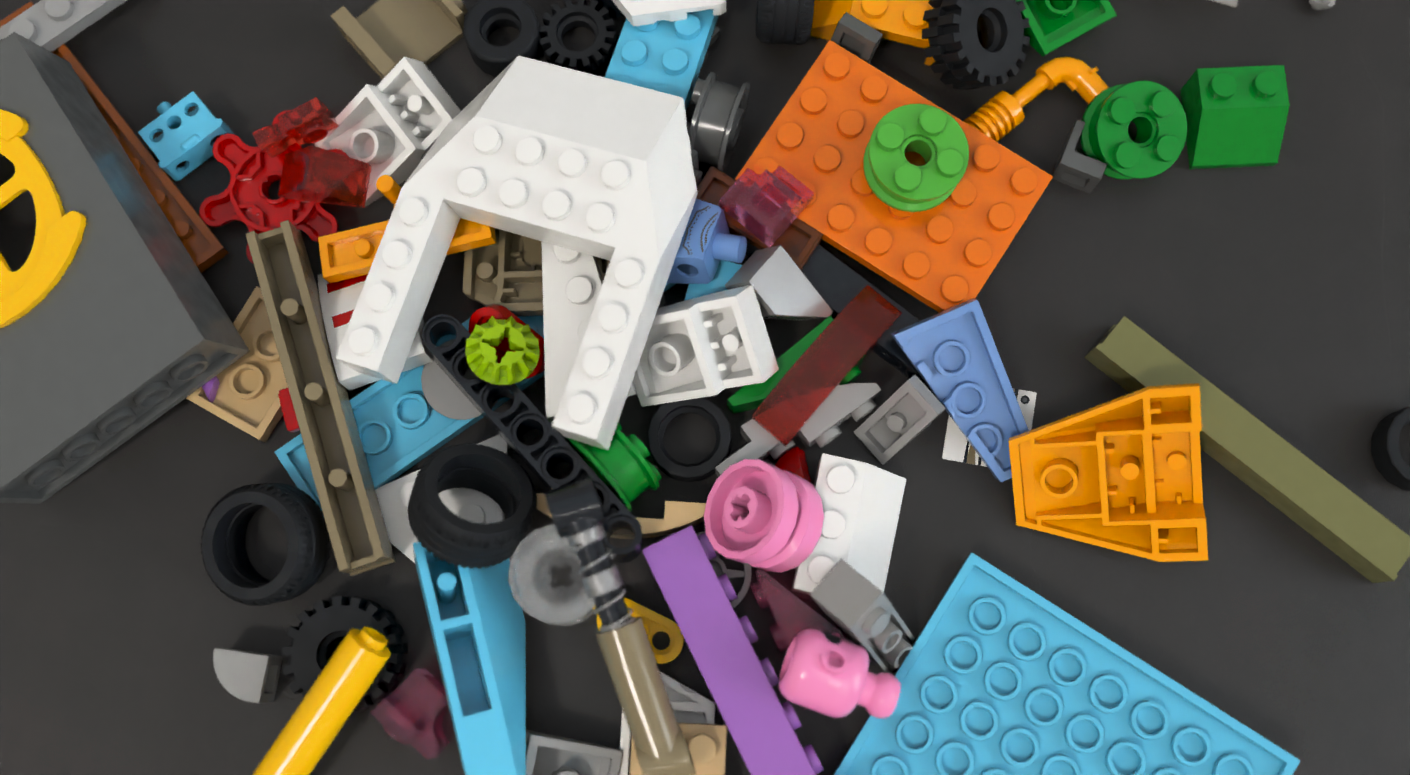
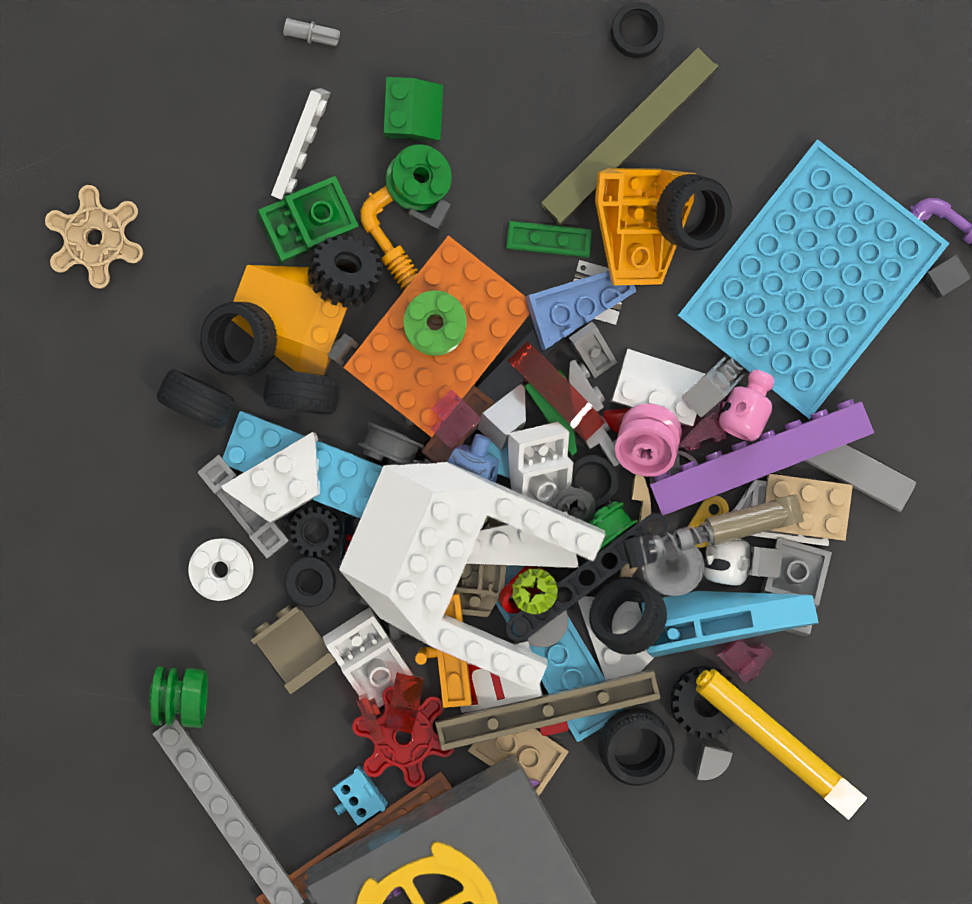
camera: 90 degrees left, 10 degrees up
none -> green tile [506,221,592,258]
none -> dark grey gear [551,485,596,522]
none -> black tyre [656,174,732,251]
none -> white piece [703,538,751,585]
none -> light grey slope [747,546,782,578]

